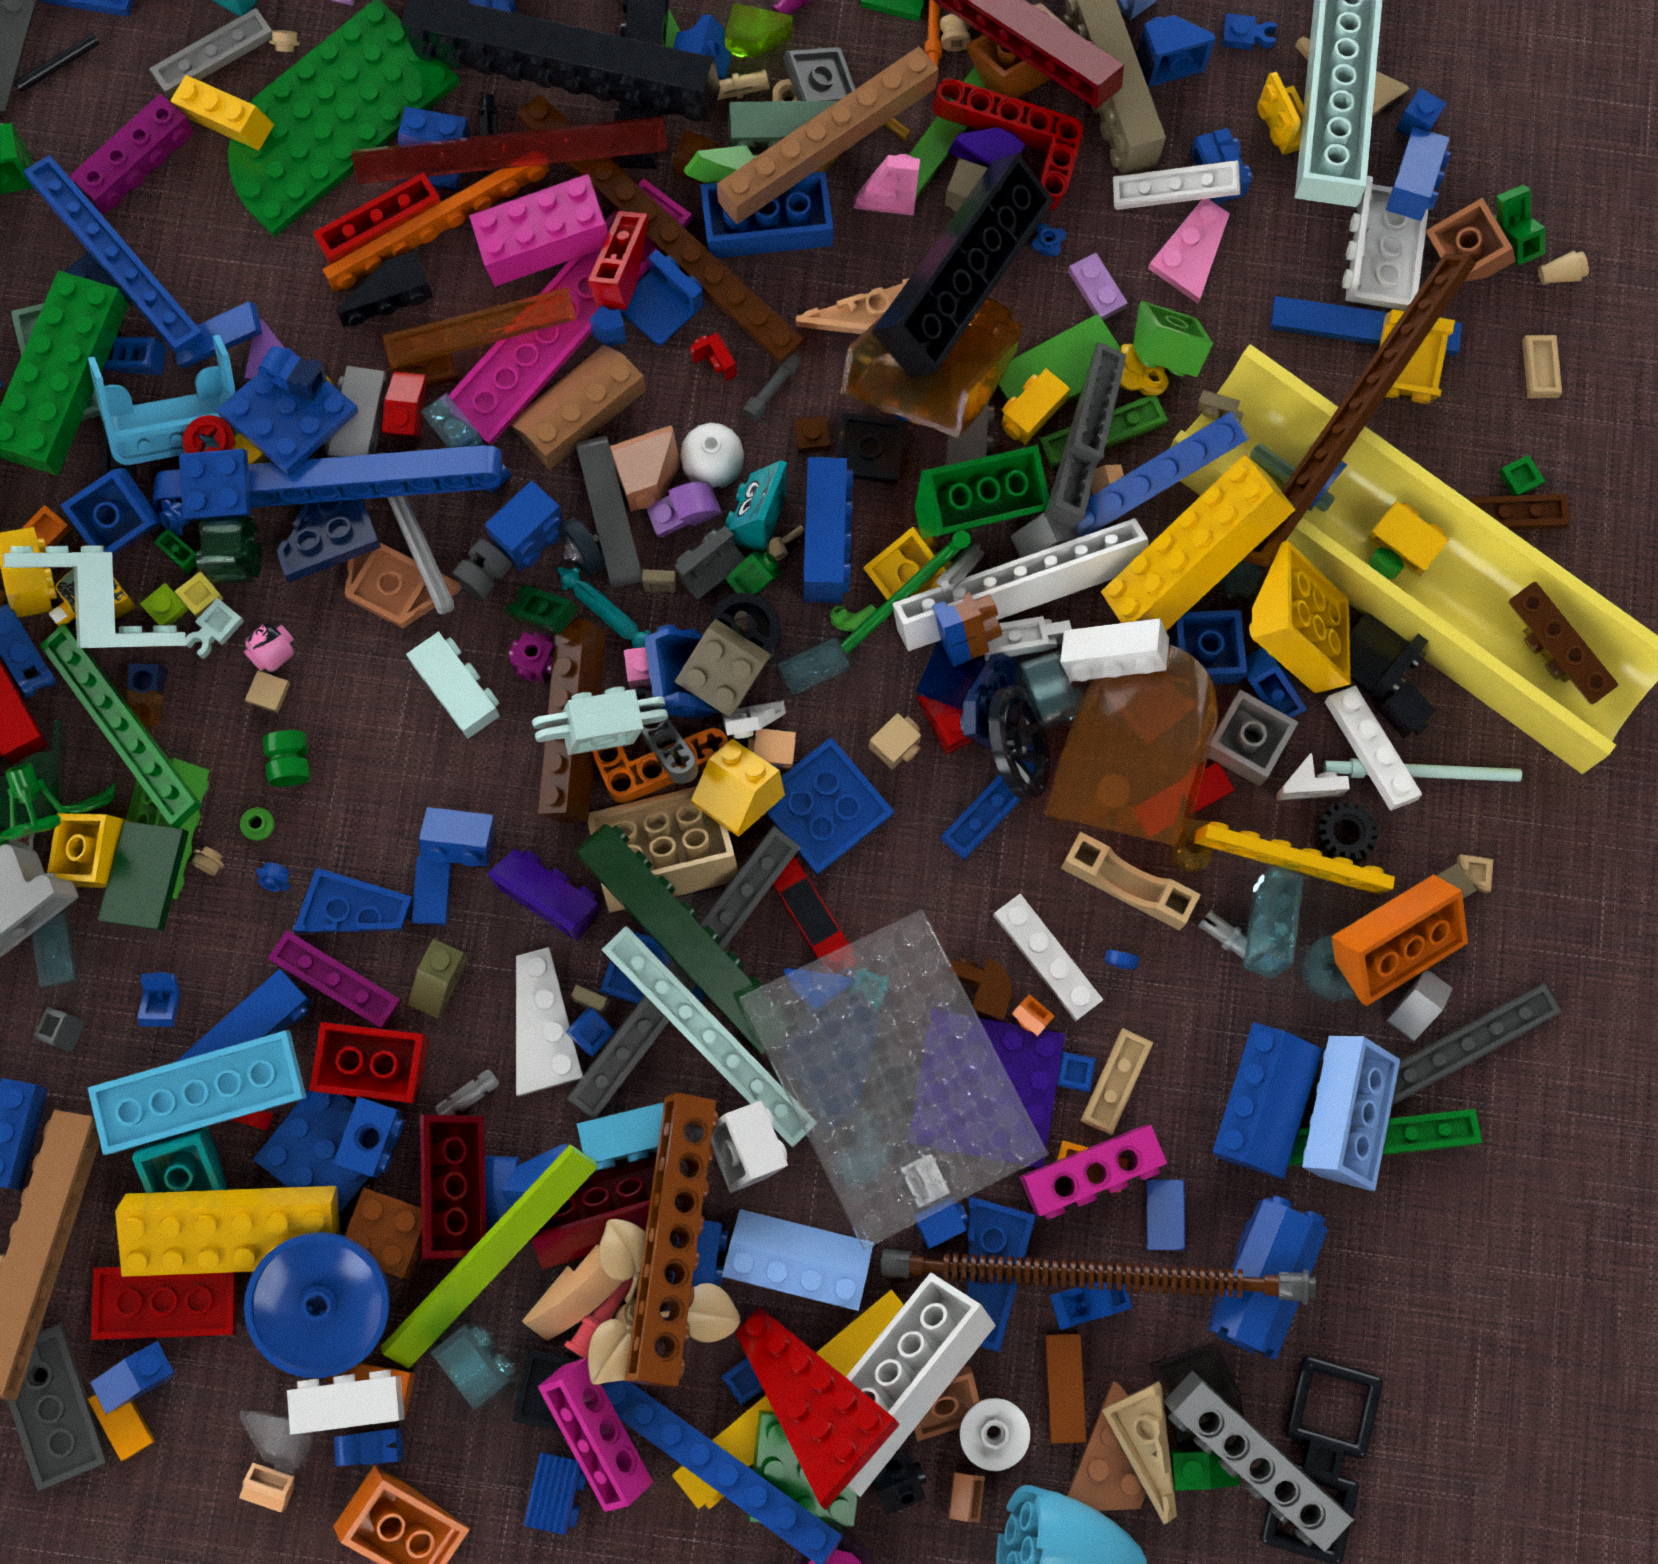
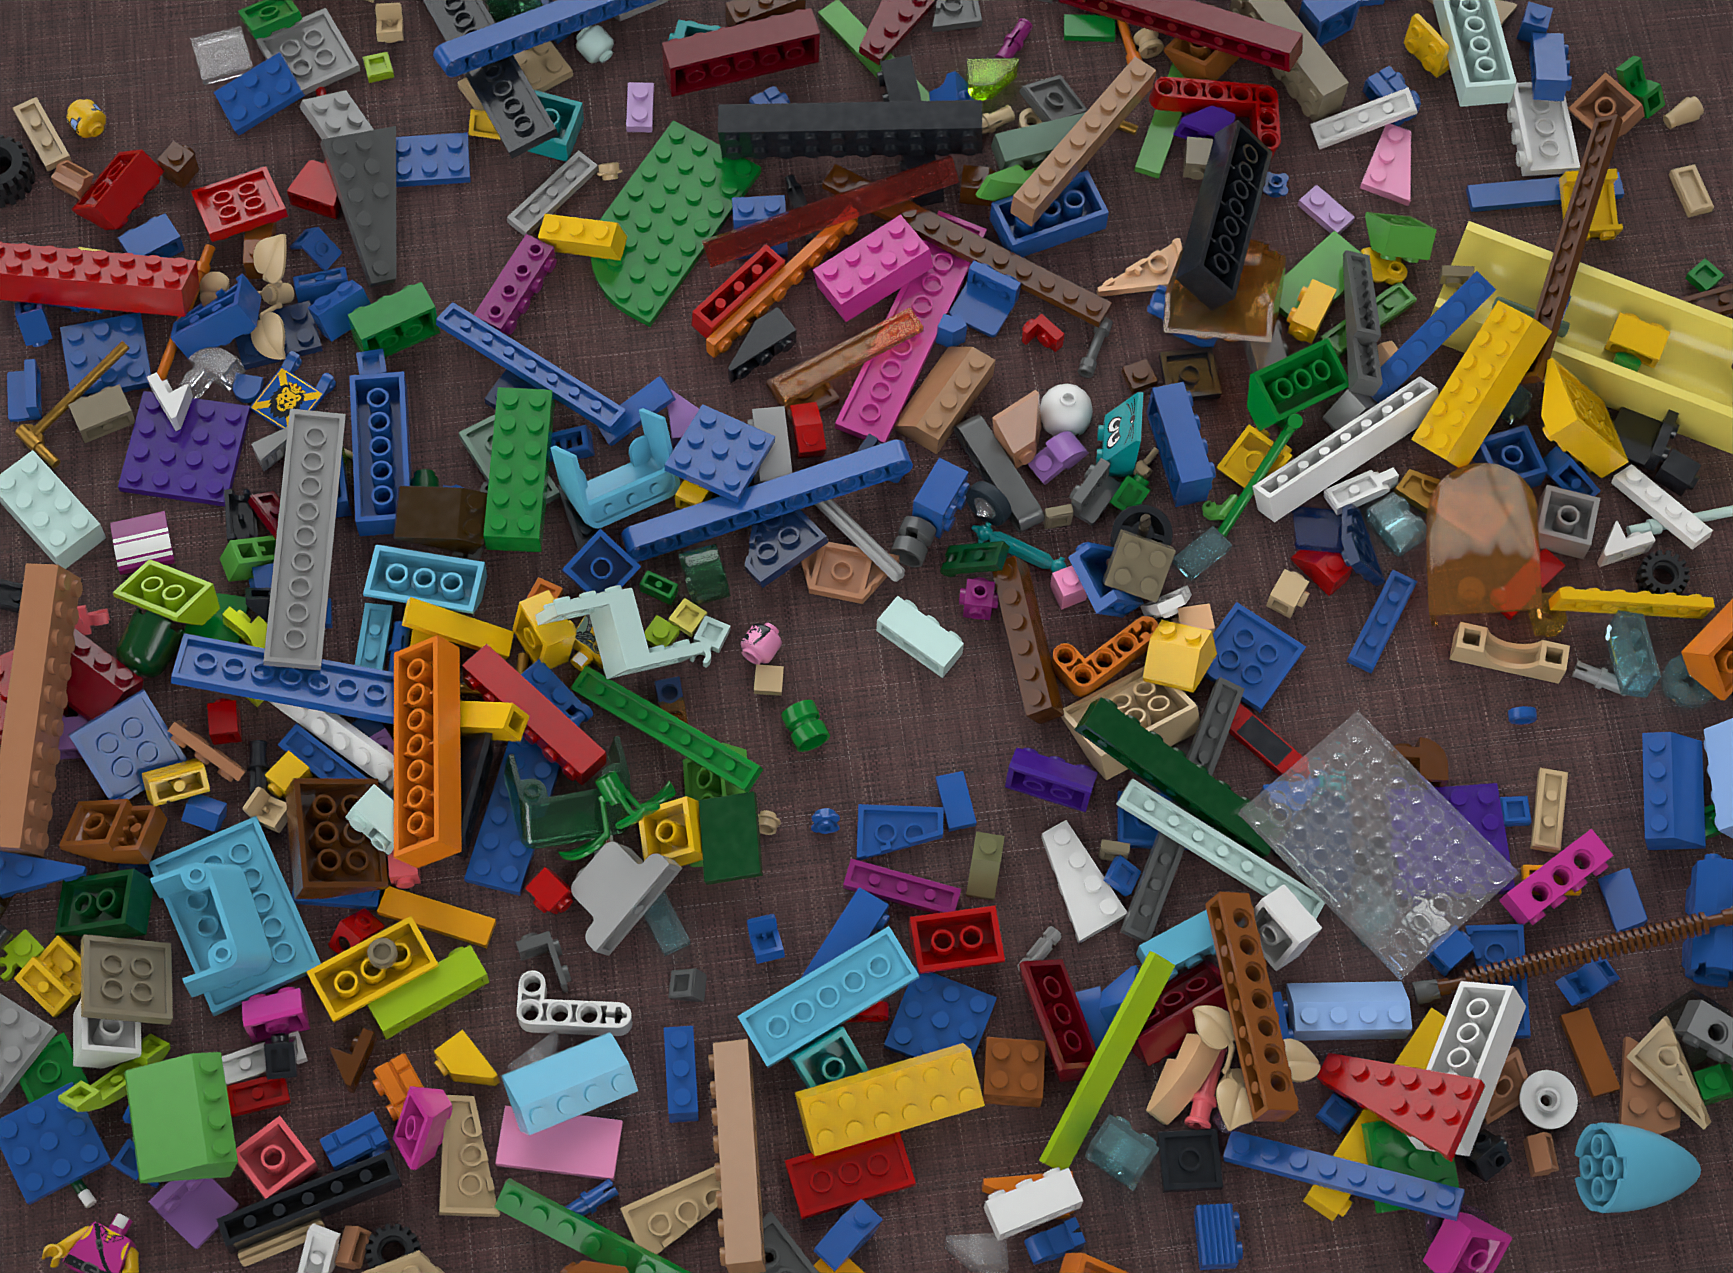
camera: 15 degrees left, 10 degrees down
black bar [14,33,100,93] -> none
blue plate [159,499,190,536] -> none
blue plate [179,449,251,521] -> none
red gear [183,415,236,453] -> none
bright green plate [240,807,275,841] -> none
blue dish [244,1232,390,1378] -> none
leg [258,346,327,402] -> none
blue brick [333,1097,405,1179] -> none
brick [419,807,495,867] -> none
clear light blue plate [420,393,483,448] -> none
light aqua brick [532,687,668,755] -> none
dark pink brick [538,1358,653,1512] -> none
red slope [588,211,649,311] -> none
dark grey beam [630,687,698,784] -> none
bright pink wing [852,154,920,216] -> none
hips [932,592,1003,667] -> none
light grey axle [937,543,984,593] -> none
black wheel [988,685,1051,800] -> none
white plate [993,894,1103,1022] -> none
orange plate [1012,994,1055,1036] -> none
white brick [1060,618,1169,682] -> none

